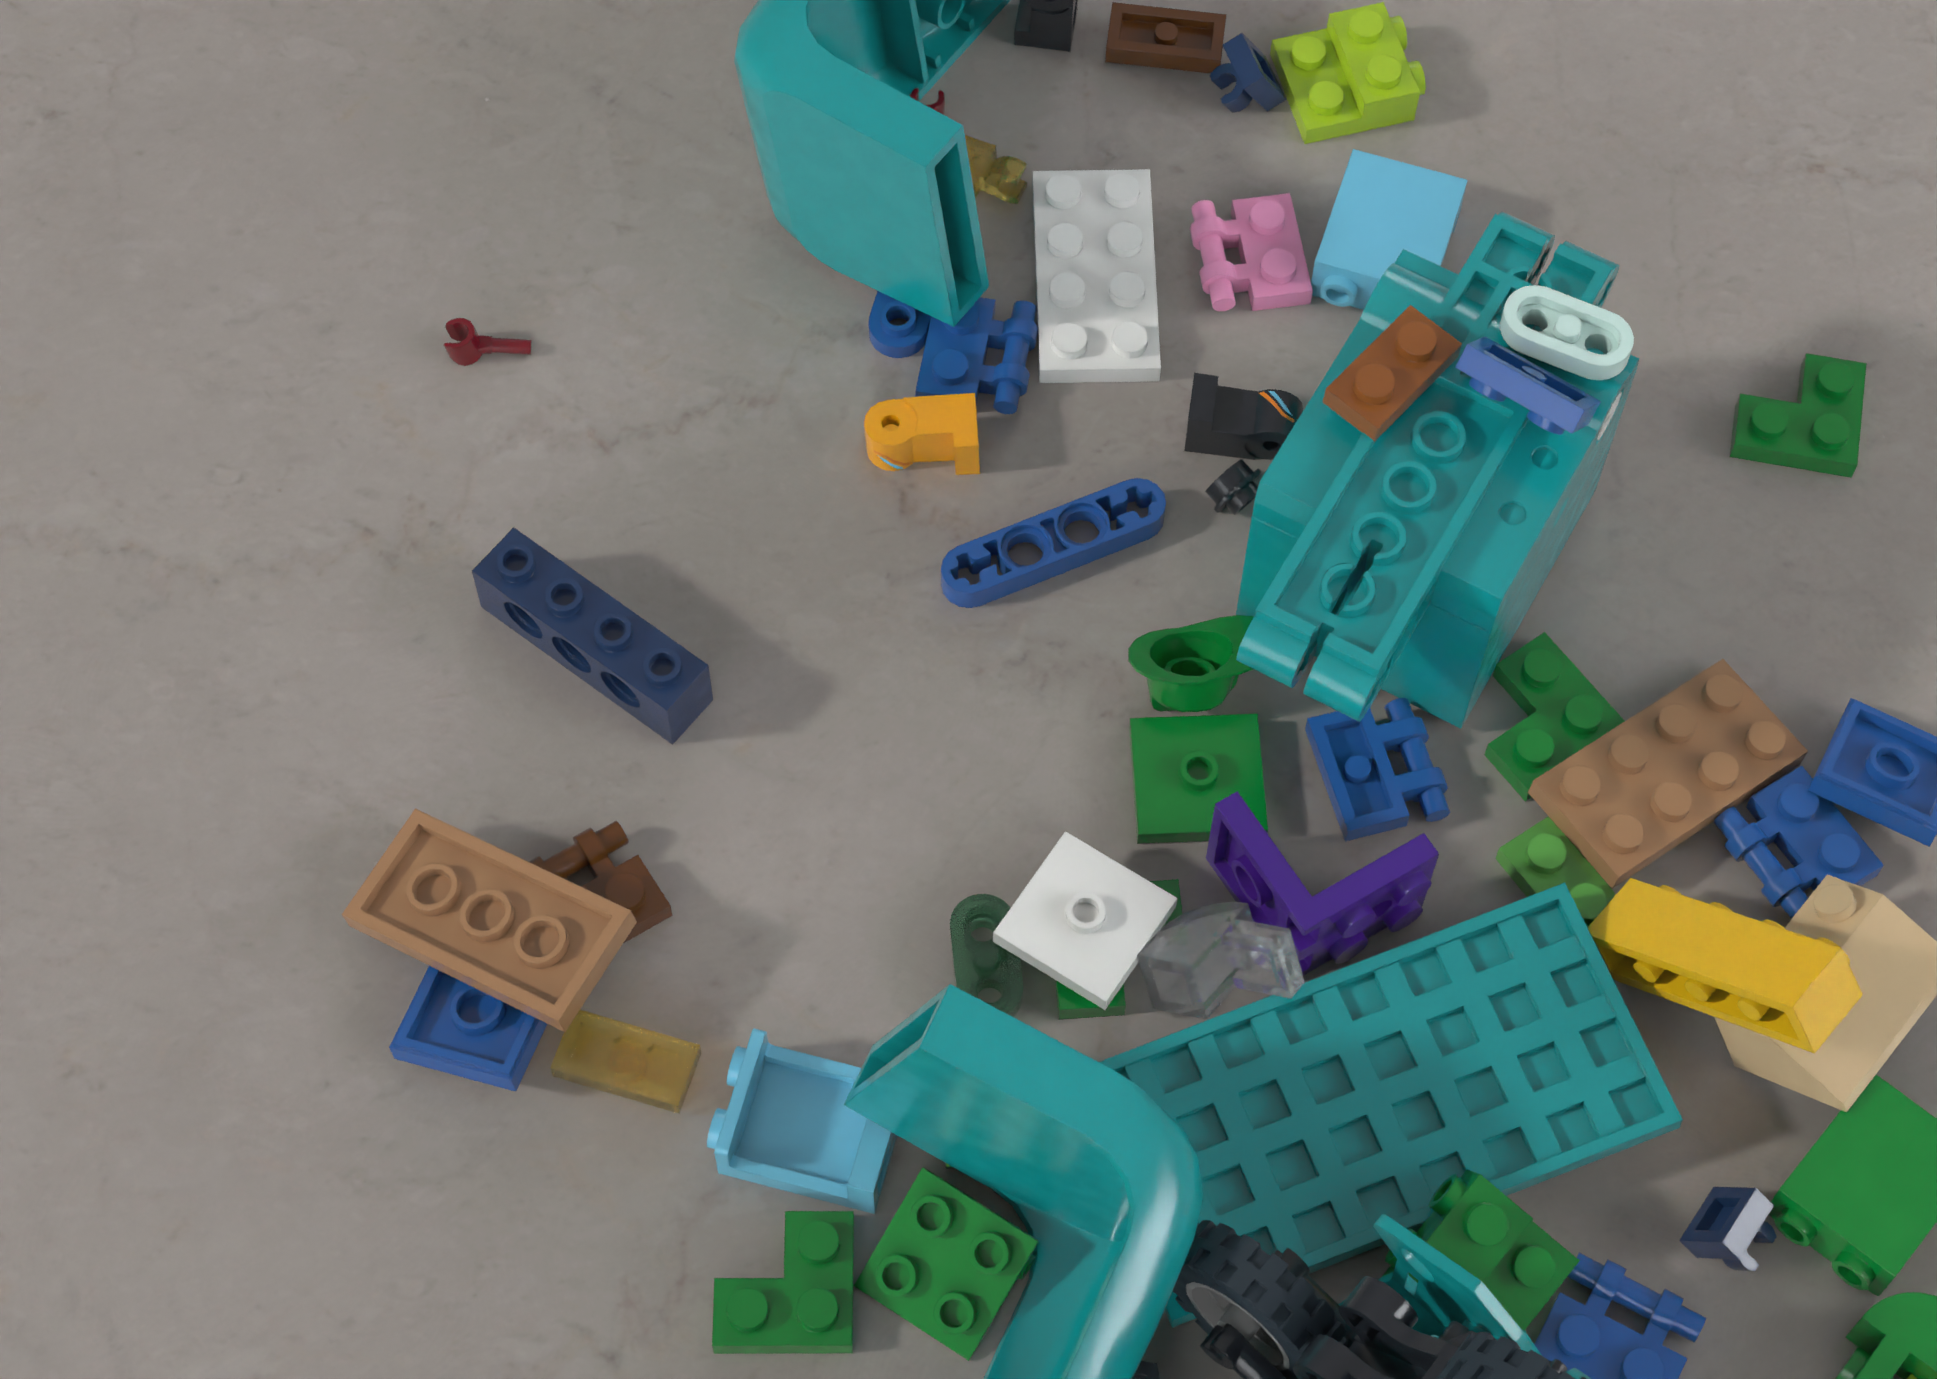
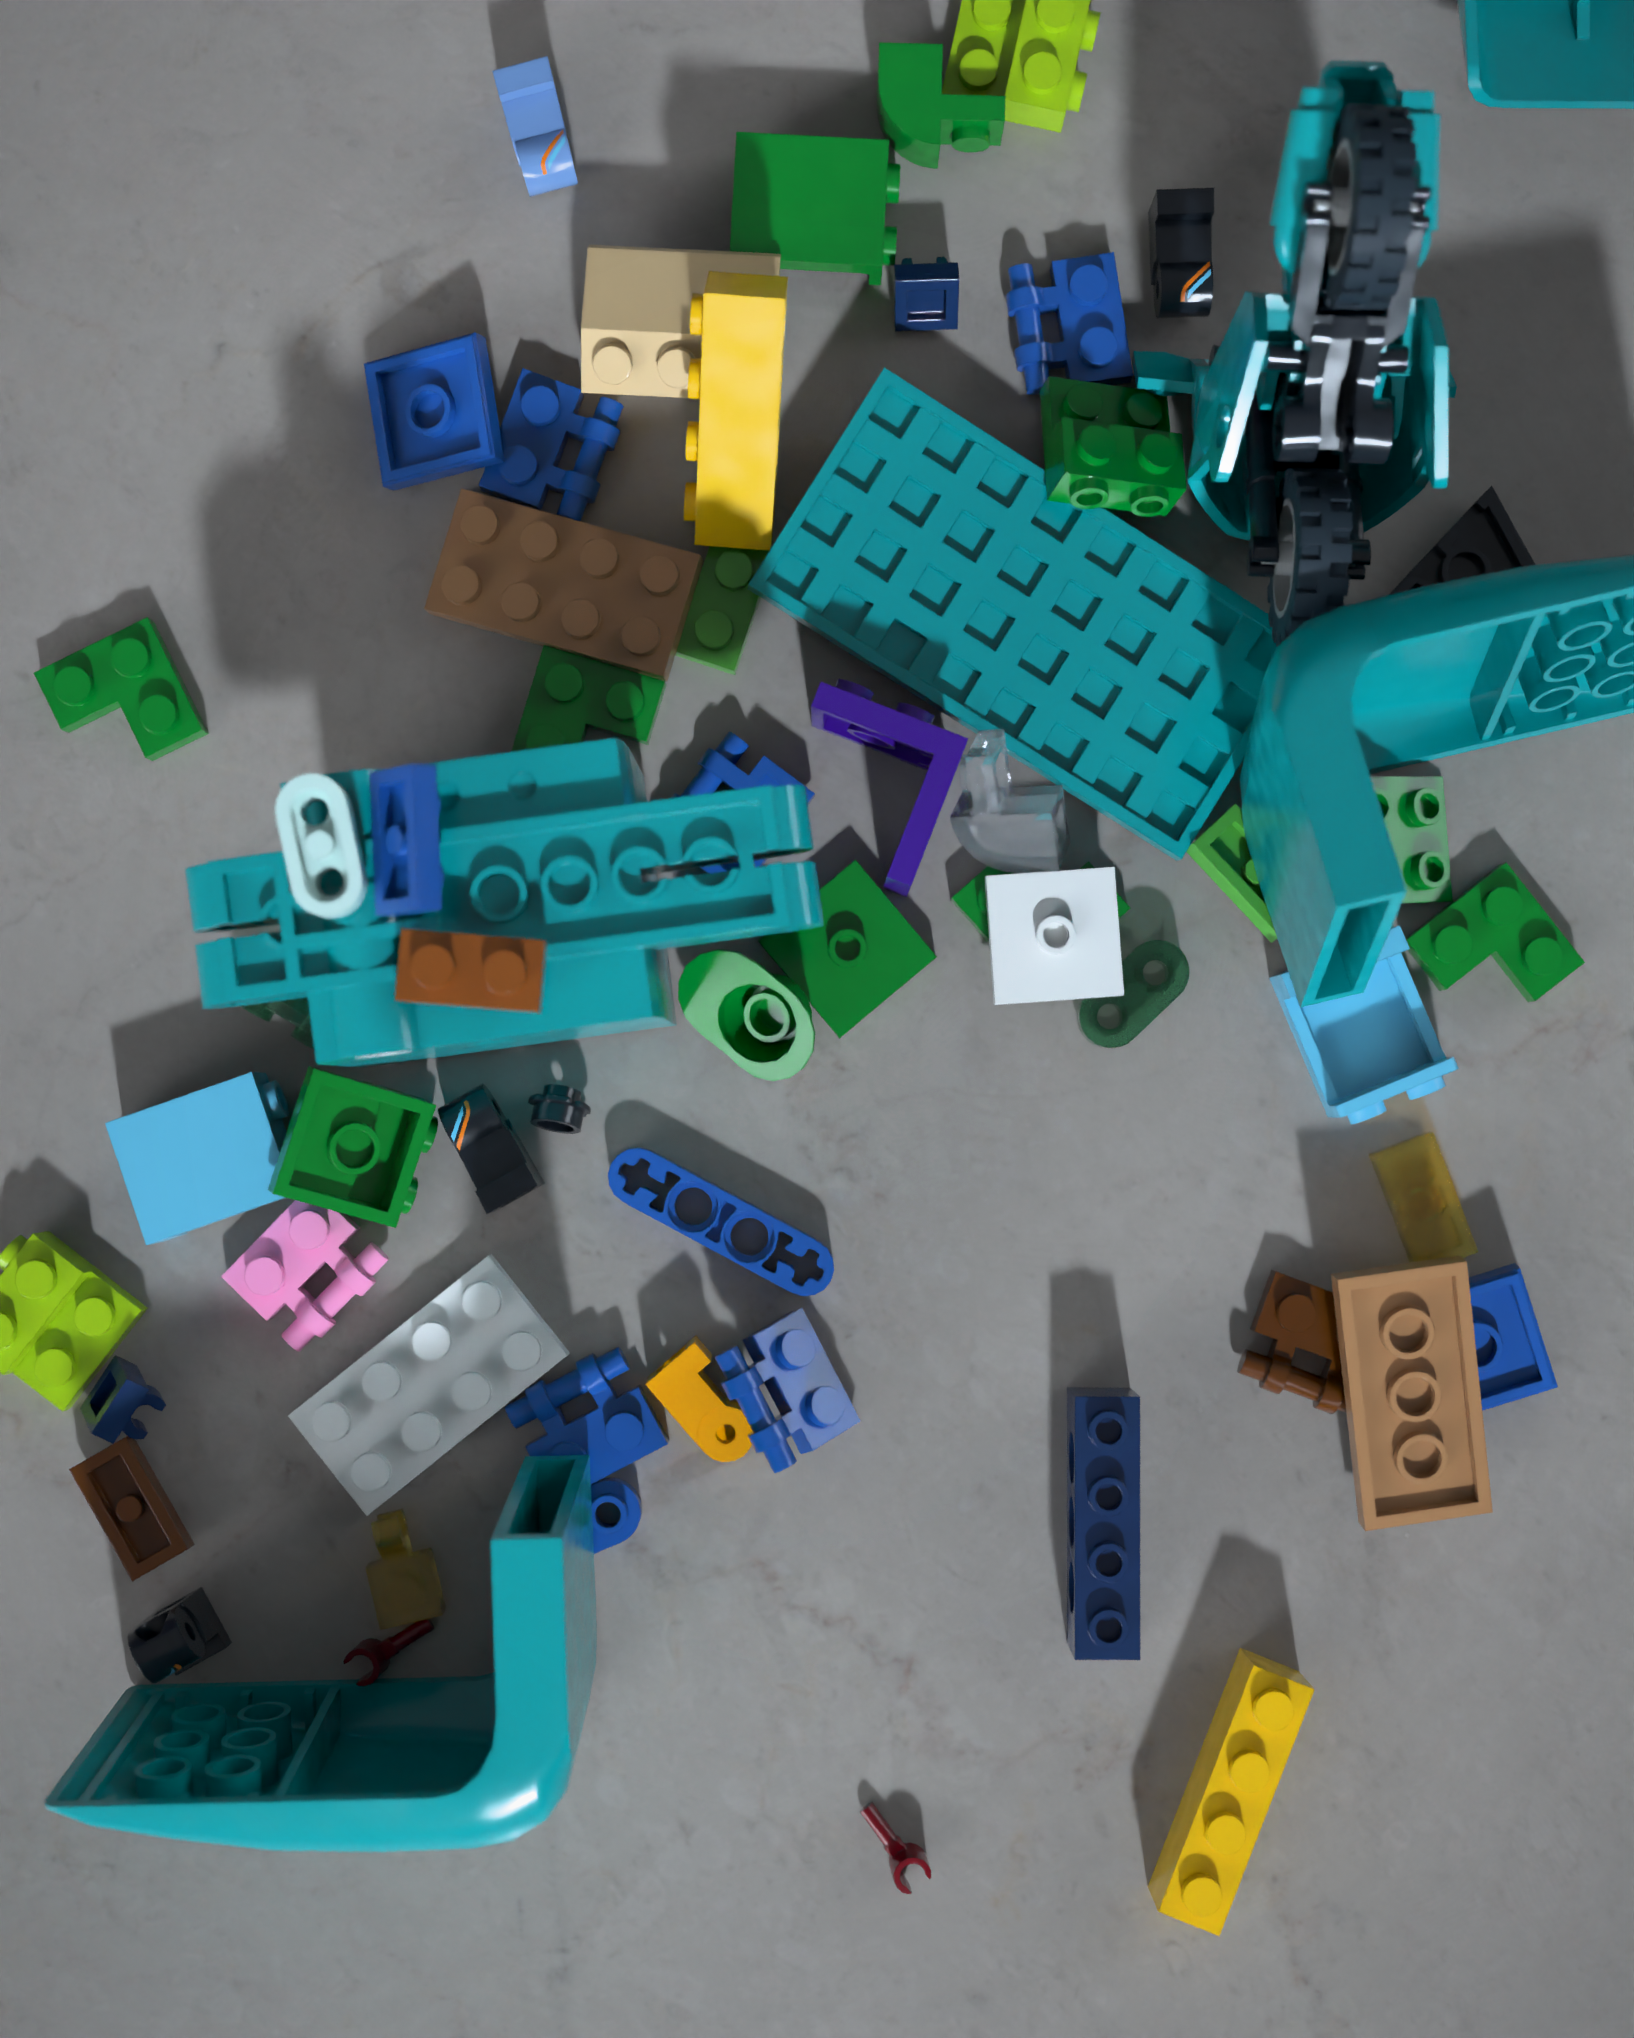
camera: 125 degrees left, 25 degrees up
none -> green plate [268,1066,438,1228]
none -> plate [715,1308,861,1473]
none -> yellow brick [1148,1648,1315,1936]

